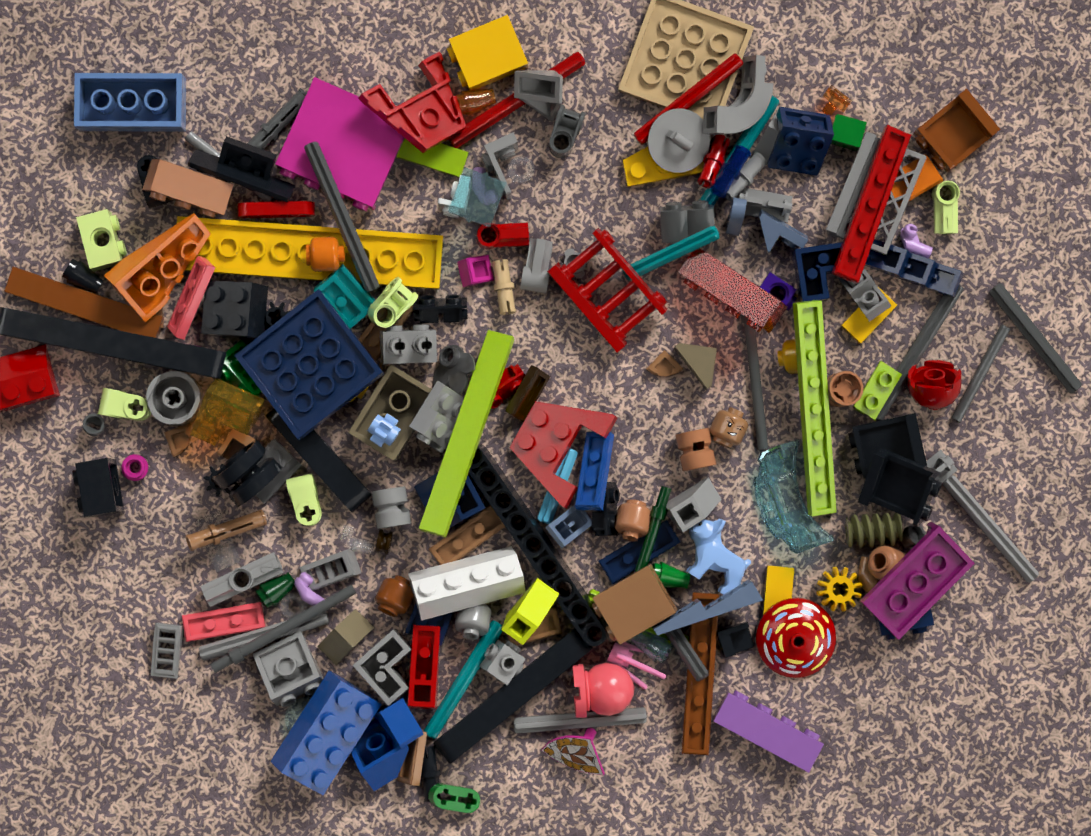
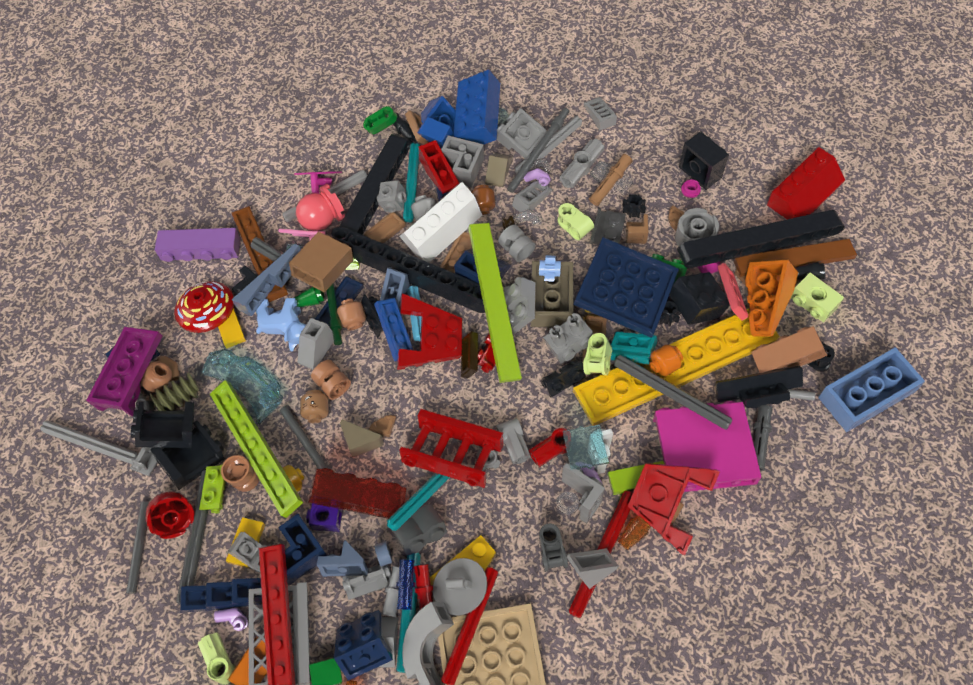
camera: 155 degrees right, 25 degrees down
dark grey hinge [83,414,105,436] -> none
yellowish green piece [98,388,151,421] -> none
coral tile [182,602,266,642] -> none
clear yellow brick [190,379,265,446] -> none
black wheel [212,439,282,507] -> none
red beam [238,201,315,219] -> none
dark green cone [255,572,295,609] -> none
black beam [265,408,372,513] -> none
flat silver plate [434,345,475,395] -> none
yellow brick [446,15,528,92] -> none
dark pink slope [457,255,494,287] -> none
tan pin [492,259,516,315] -> none
neon yellow slope [501,578,559,645] -> none
yellow gear [816,567,862,612] -> none
dark grey axle [989,283,1082,394] -> none

